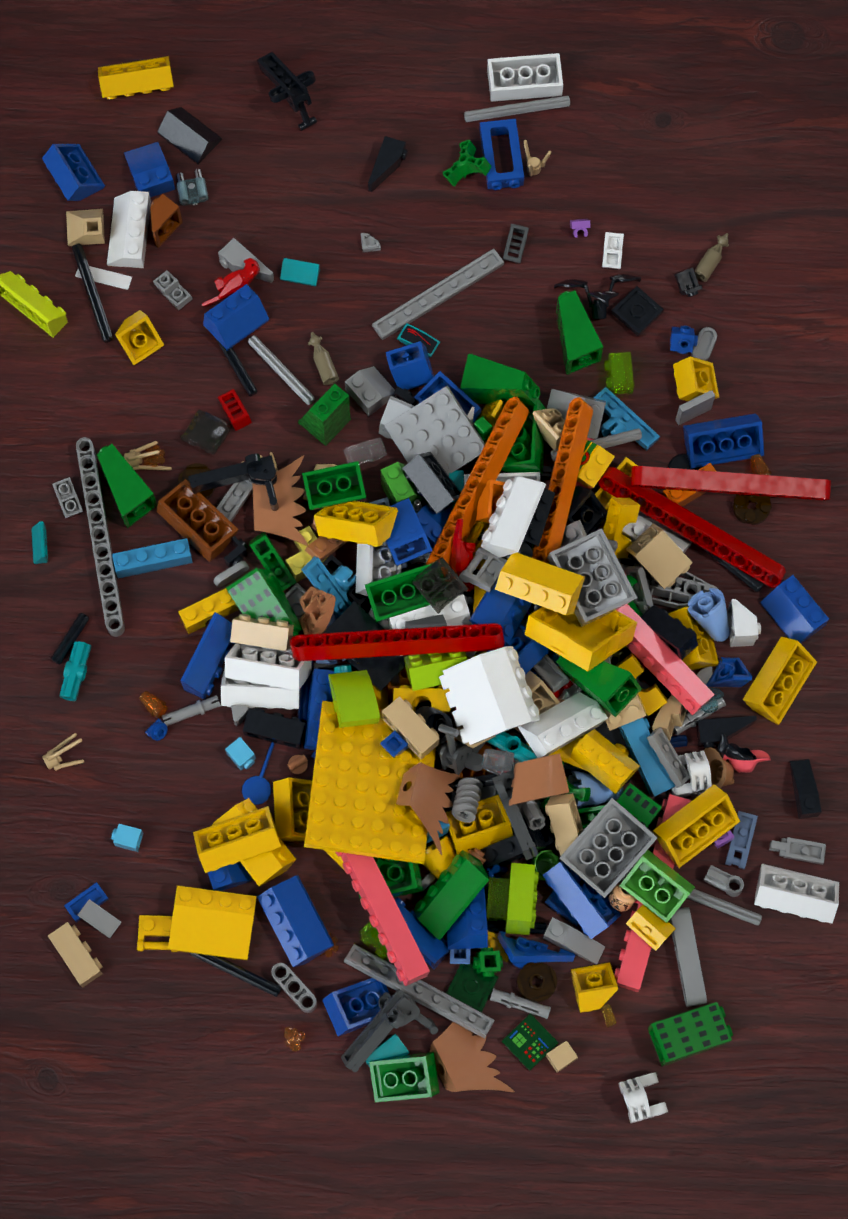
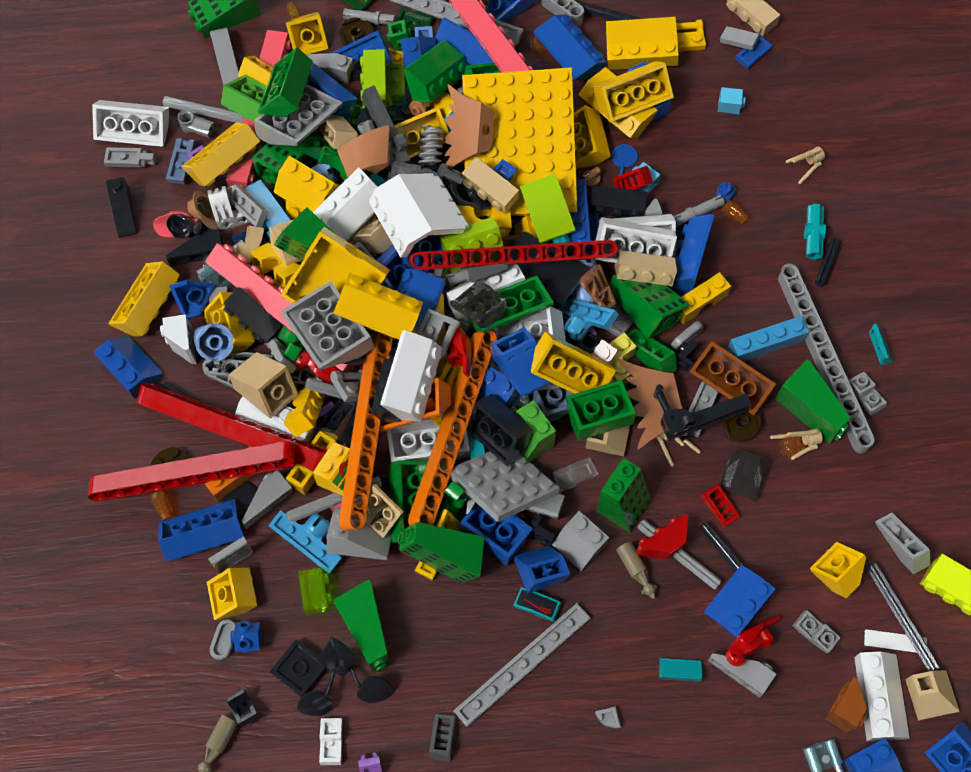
camera: 175 degrees right, 5 degrees down
none -> light grey slope [242,470,293,529]
none -> green slope [257,47,313,117]
none -> red slope [613,166,653,190]
none -> red slope [636,514,688,560]
none -> light grey slope [875,513,930,575]

